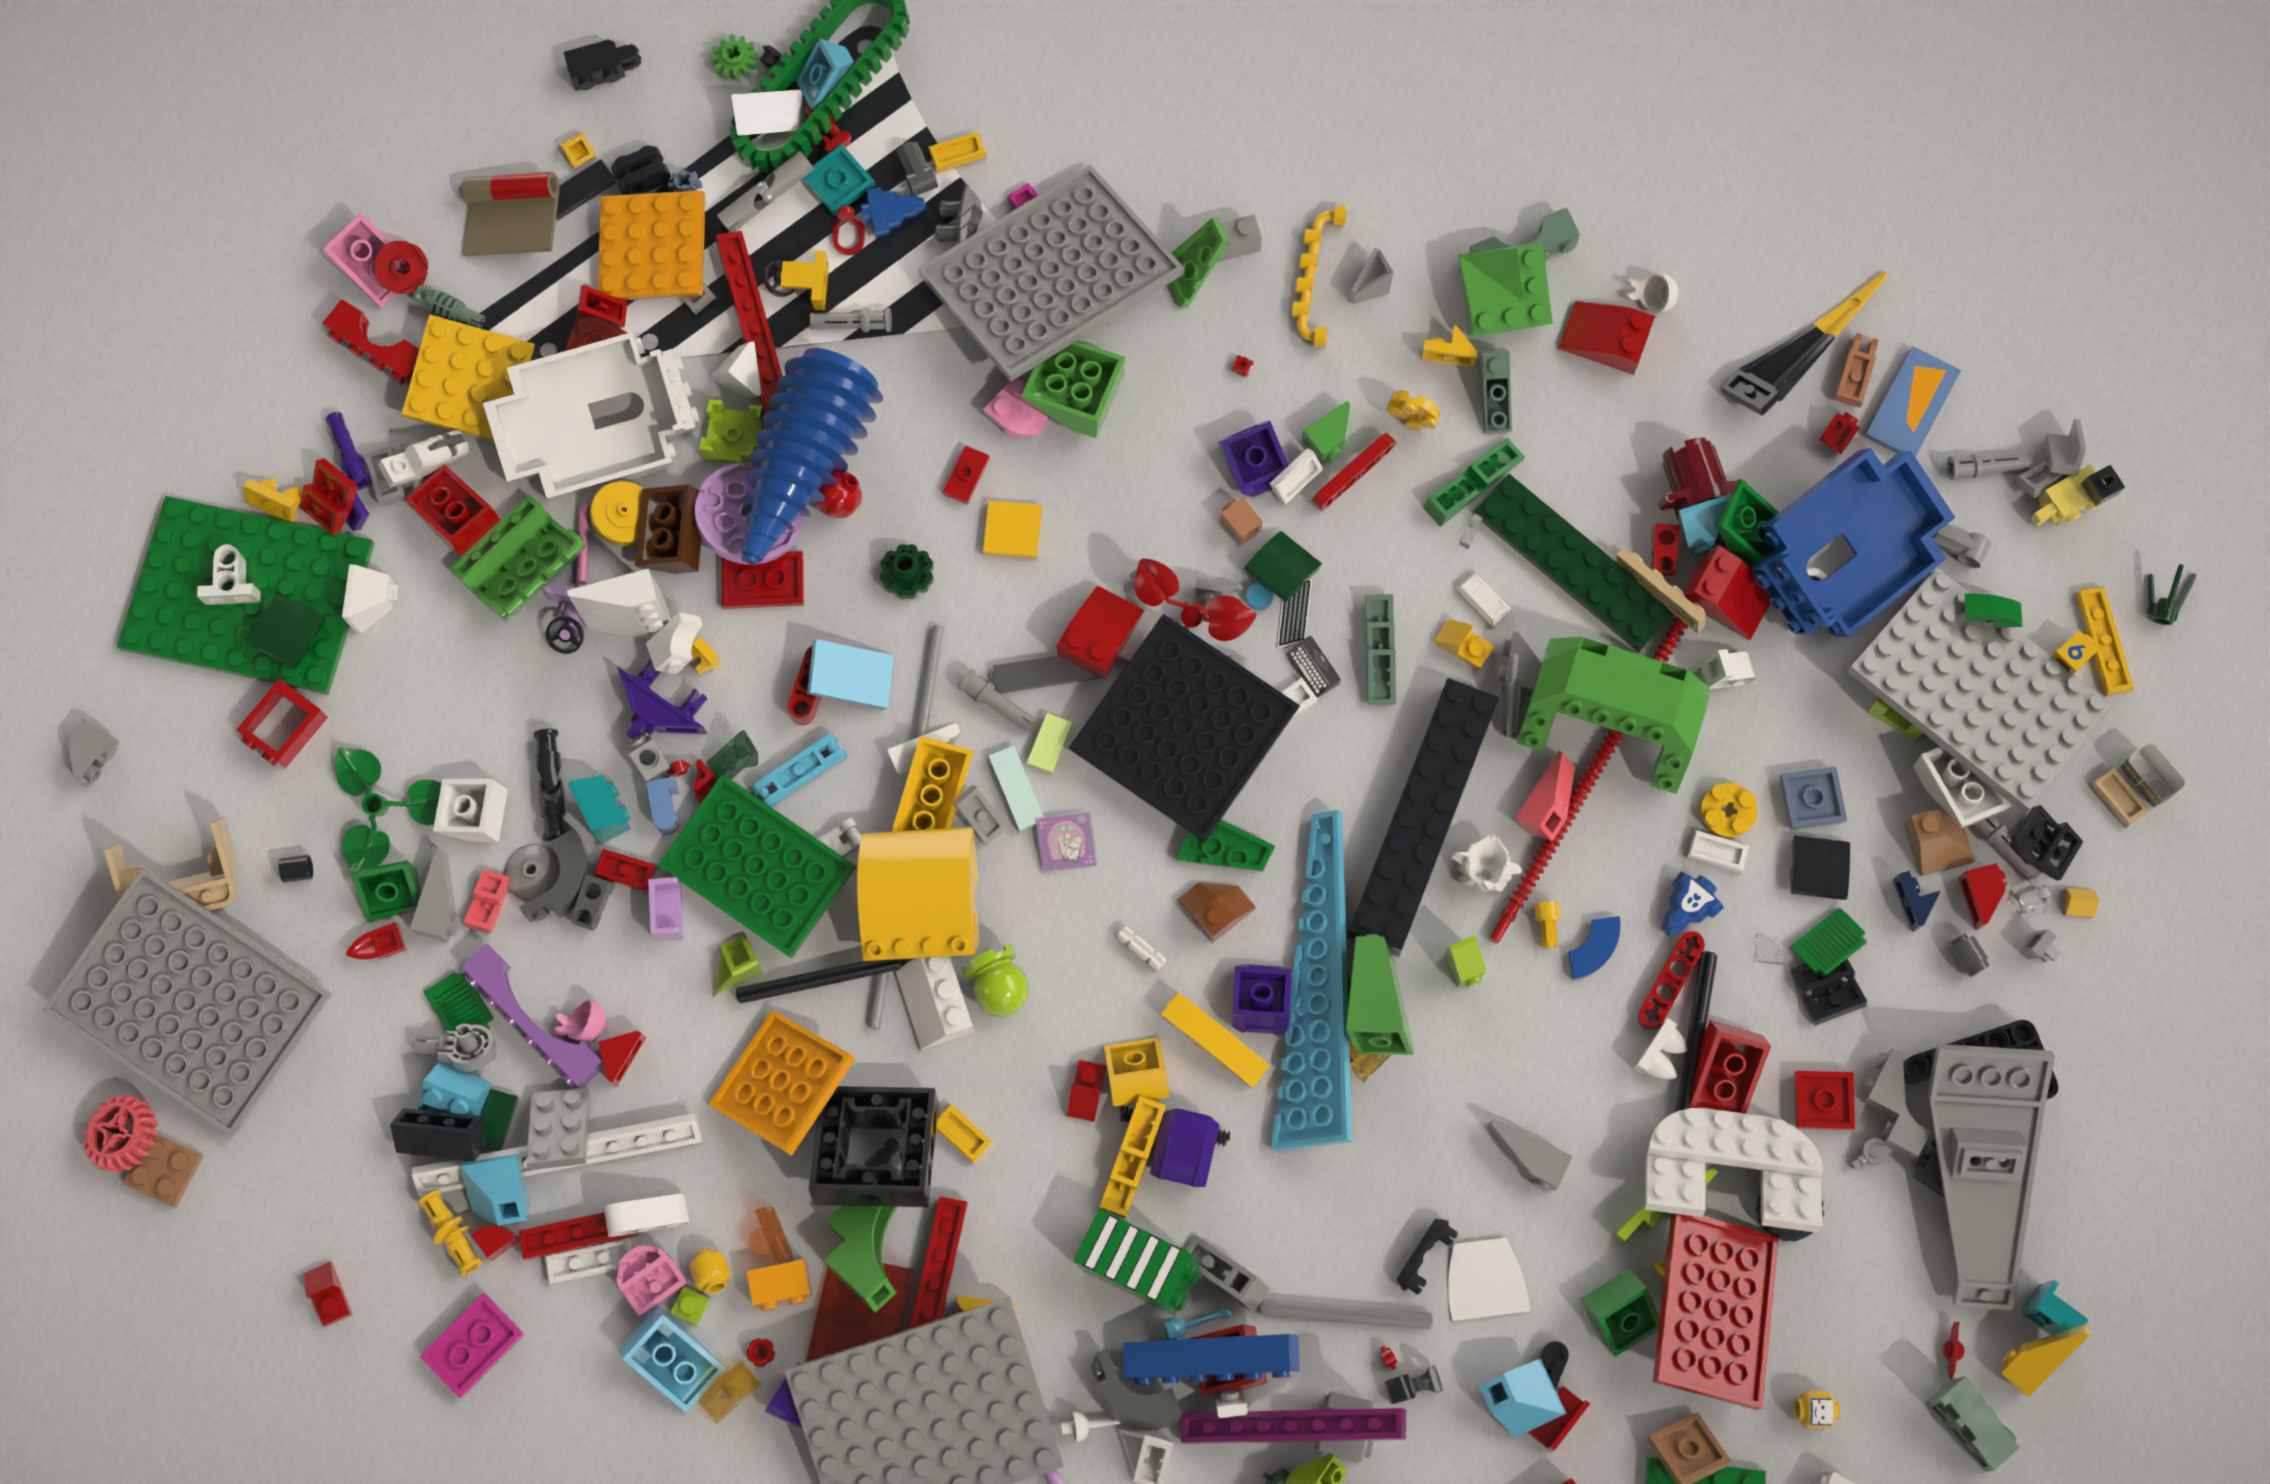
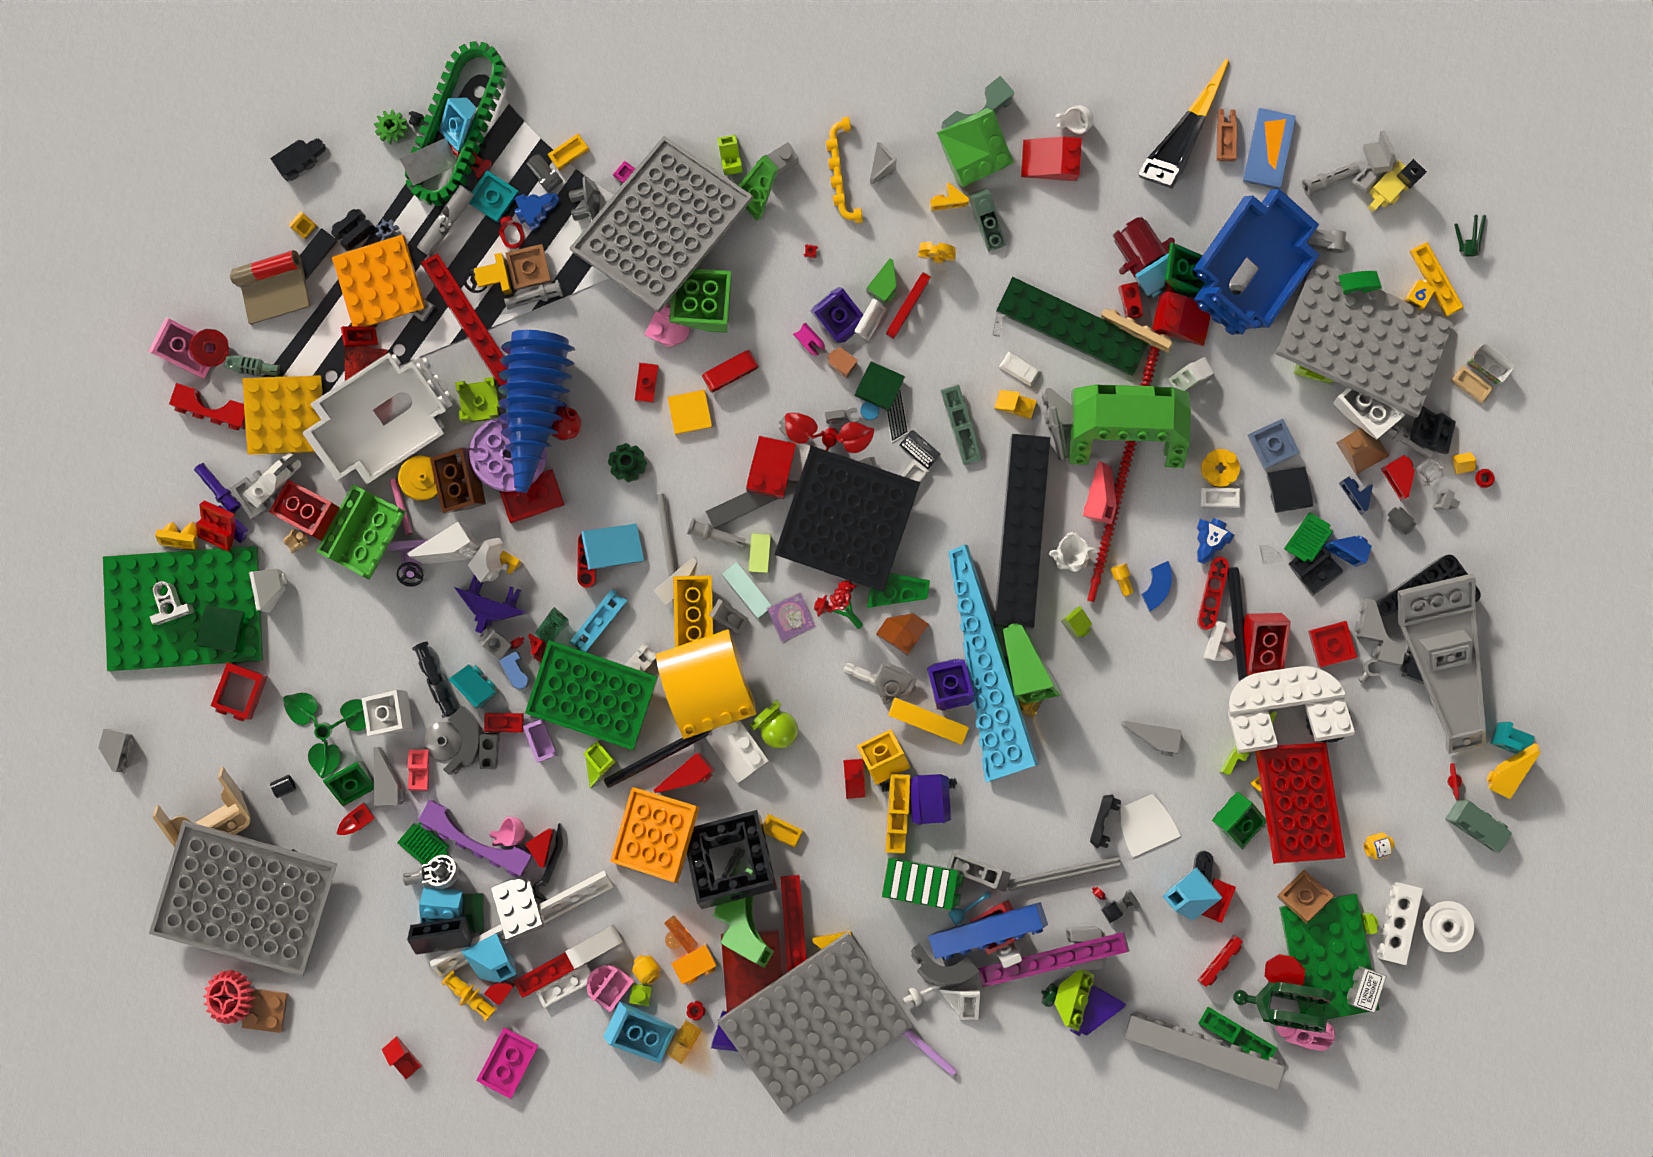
camera: 20 degrees left, 10 degrees up
white slope [708,342,761,399] -> none
green slope [1423,438,1525,527] -> none
red bracket [1818,411,1861,454] -> none
none -> tan arm [283,529,308,554]
none -> medium nougat plate [505,244,552,290]
none -> black piece [533,823,563,901]
none -> red slope [653,752,715,793]
none -> red beam [702,350,759,393]
none -> lime slope [717,135,743,176]
none -> dark pink piece [793,323,825,356]
none -> red plant [814,580,863,629]
none -> light grey plate [874,663,917,705]
none -> blue slope [1324,535,1372,567]
none -> red plate [1475,469,1495,488]

